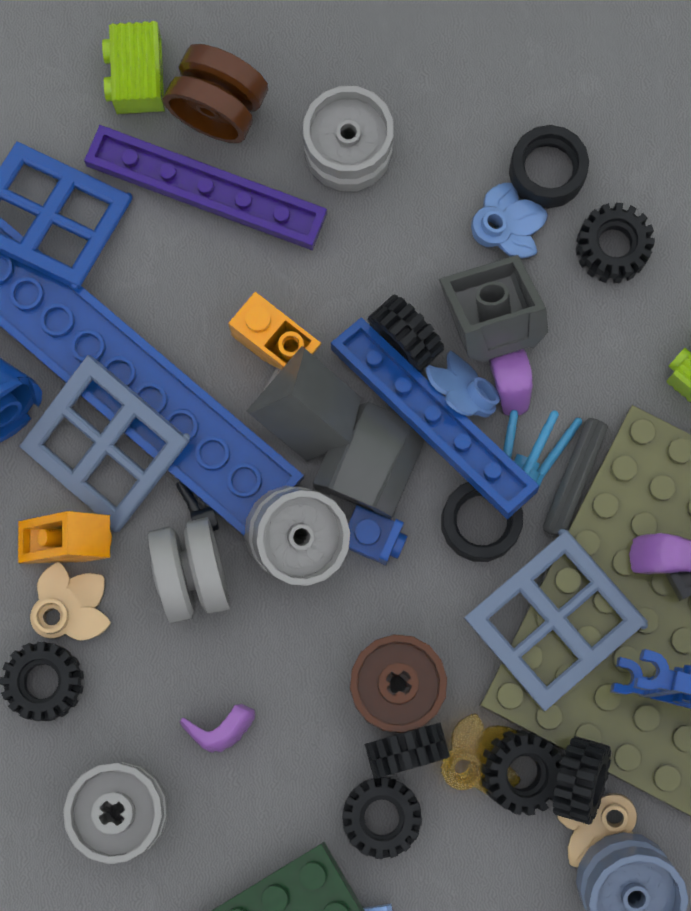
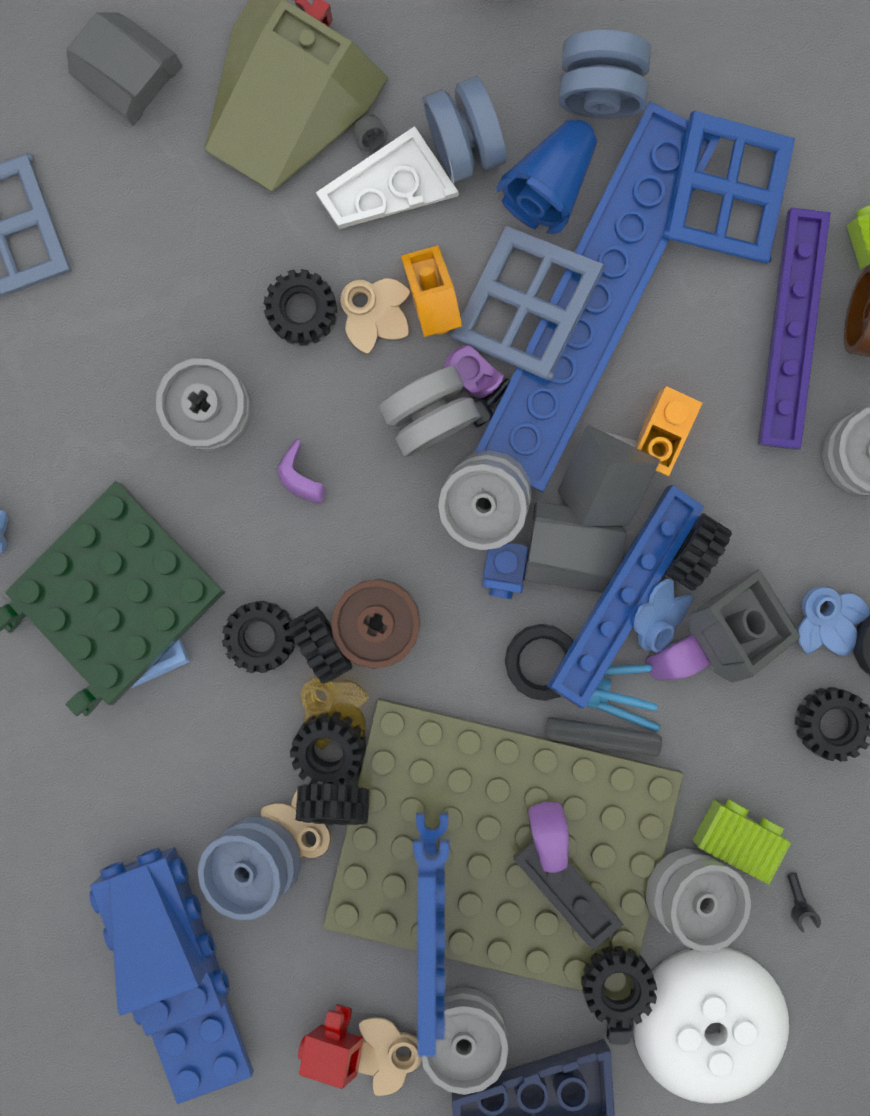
camera: 75 degrees right, 10 degrees up
sand blue window [464,529,648,711] -> none
none -> medium lavender hair [444,345,504,399]

